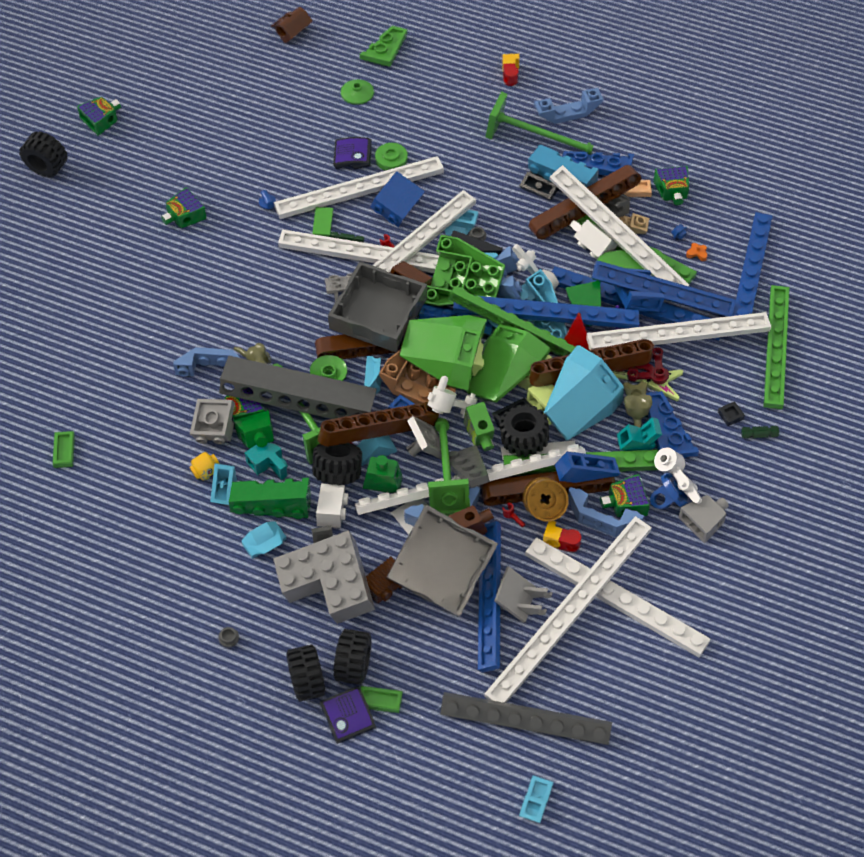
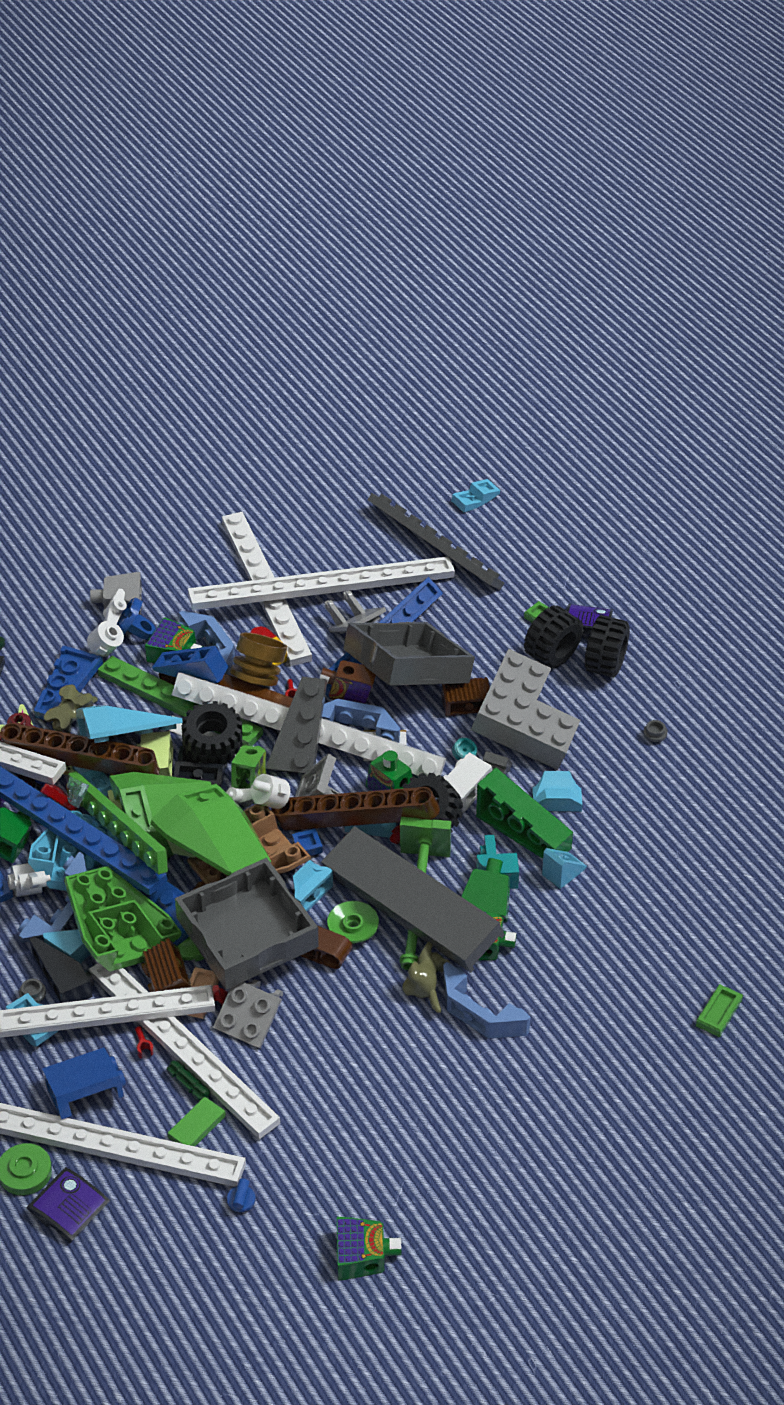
camera: 145 degrees left, 10 degrees down
yellow head [189,452,220,481] -> none
light grey plate [190,399,235,445] -> none
bright green tile [428,418,470,516] -> none
teal brick [617,417,662,451] -> none
none -> clear light blue tile [67,776,89,808]
none -> teal tile [452,738,477,761]

